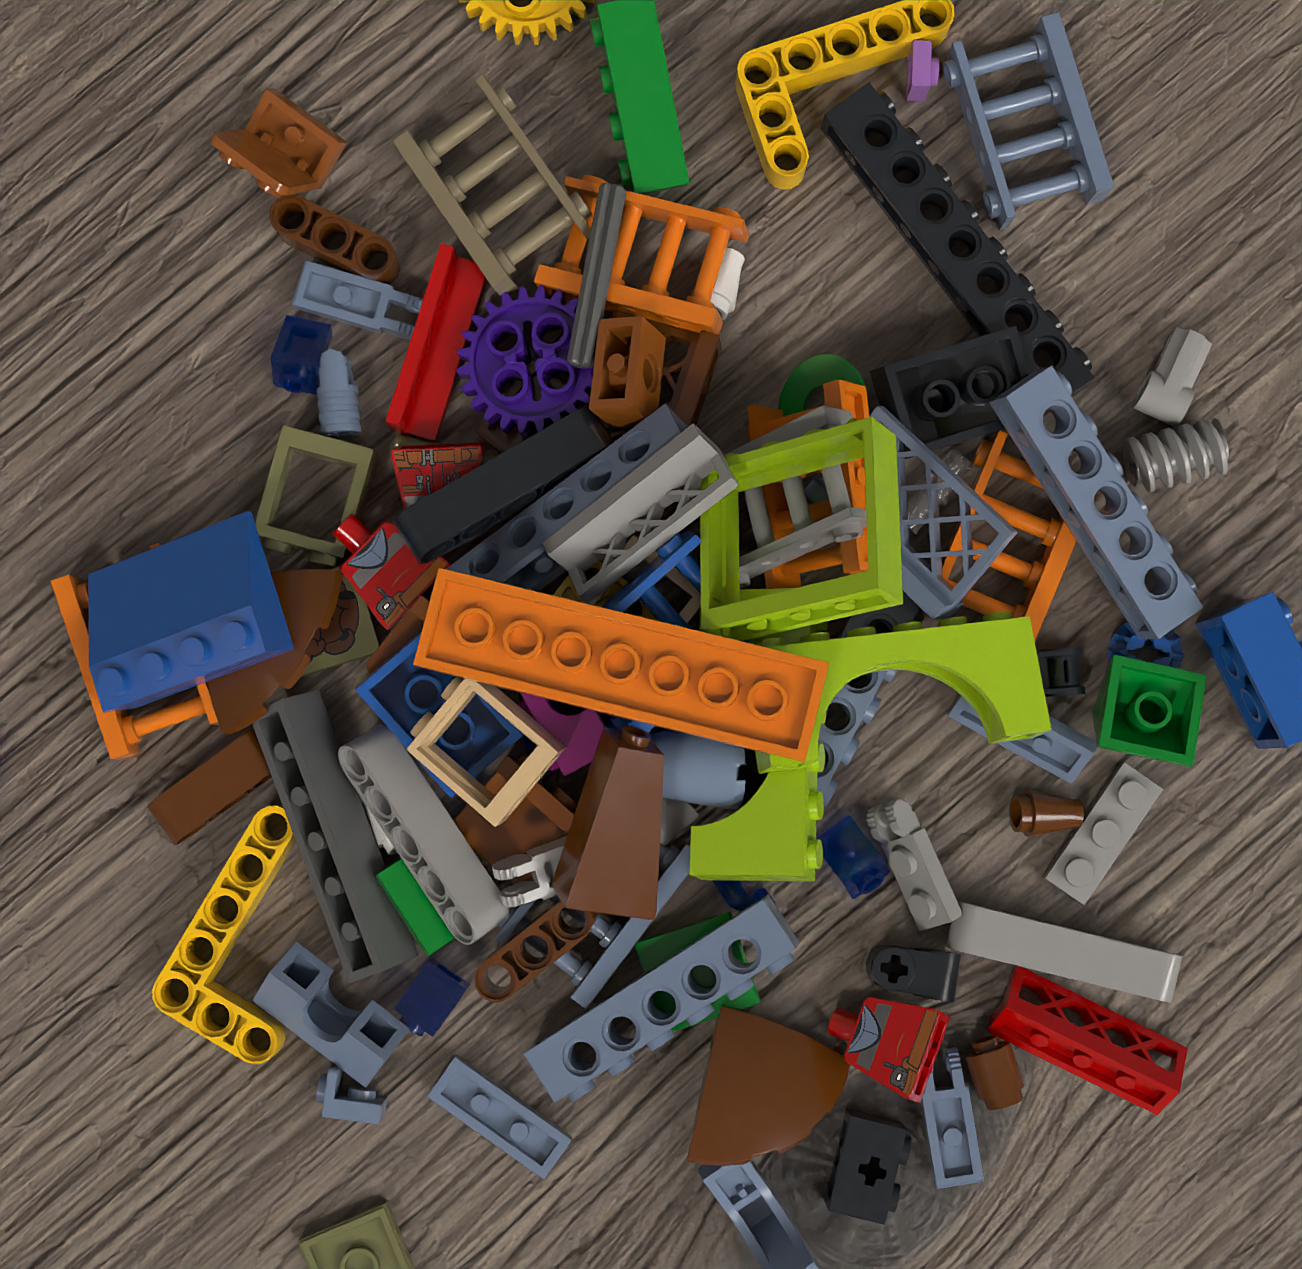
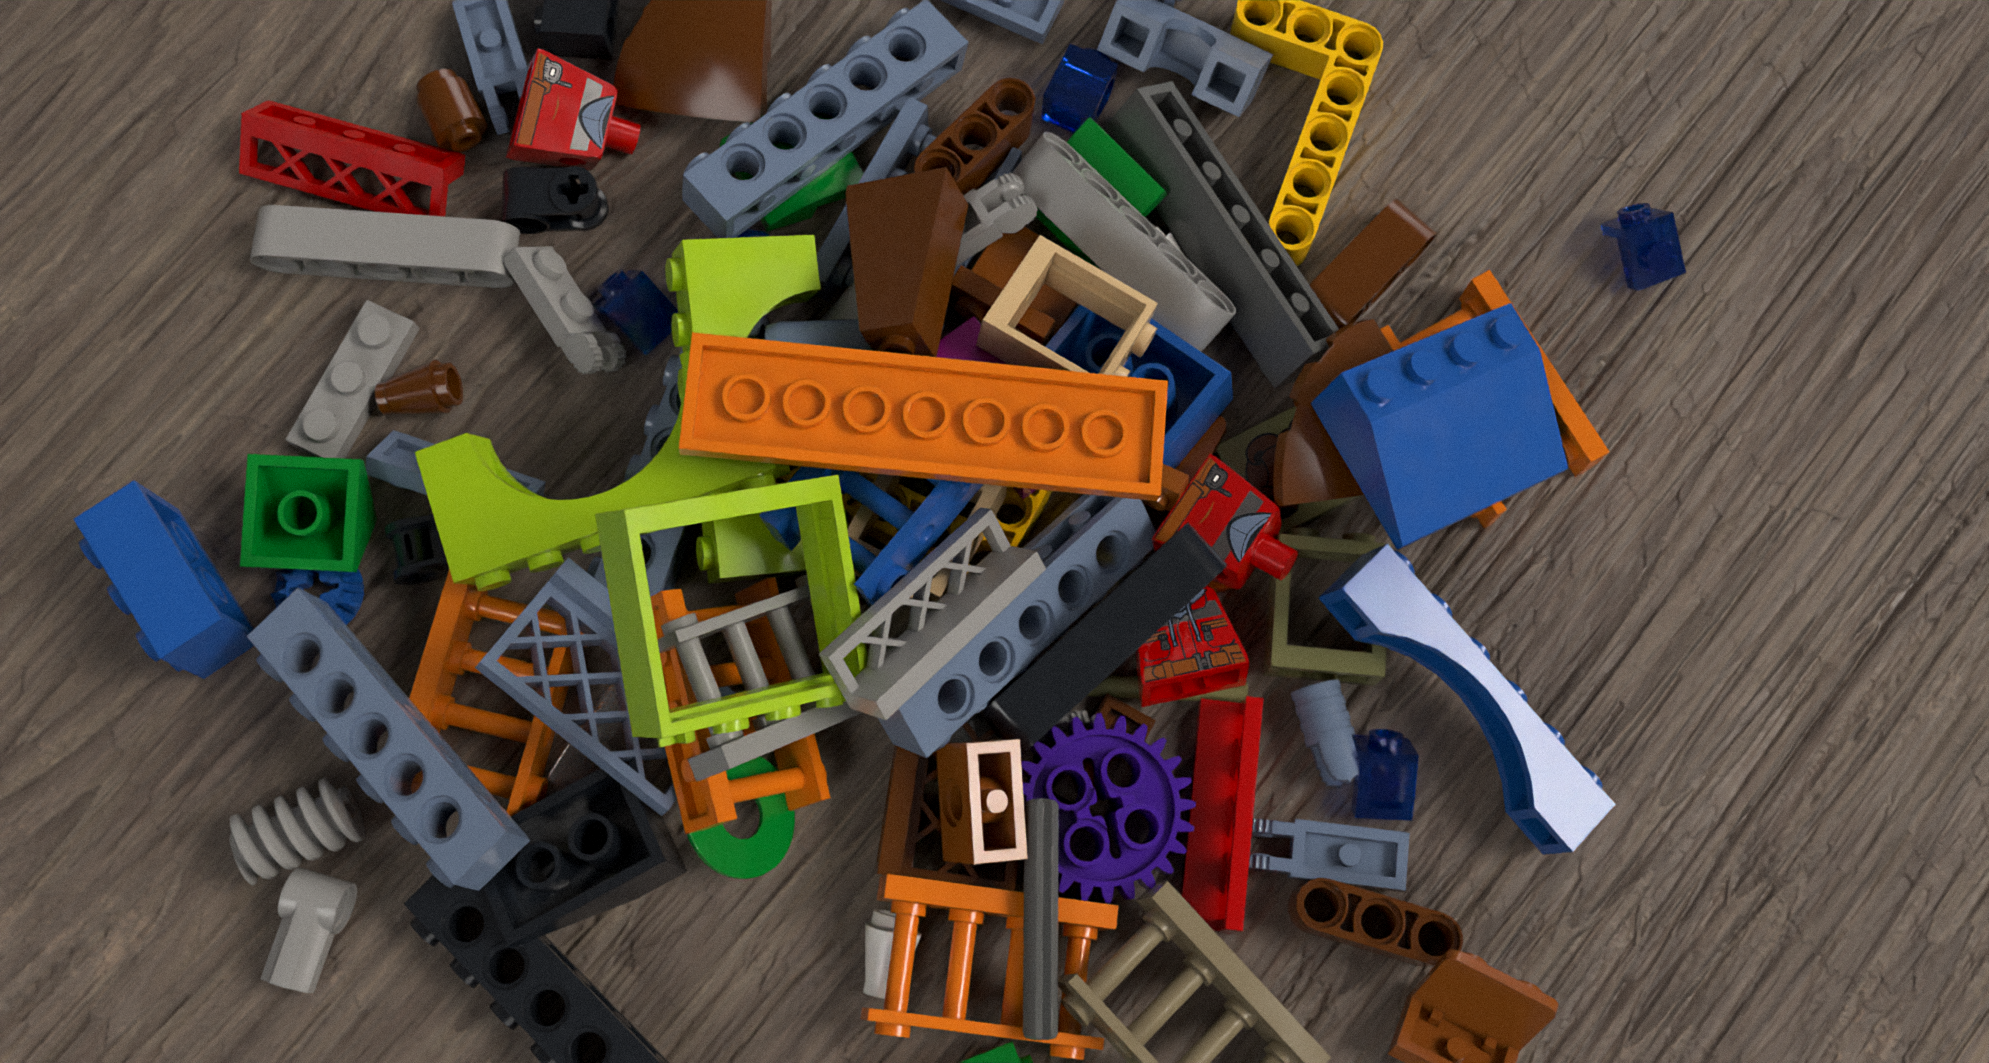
camera: 170 degrees right, 10 degrees down
none -> arch [1318,543,1616,855]

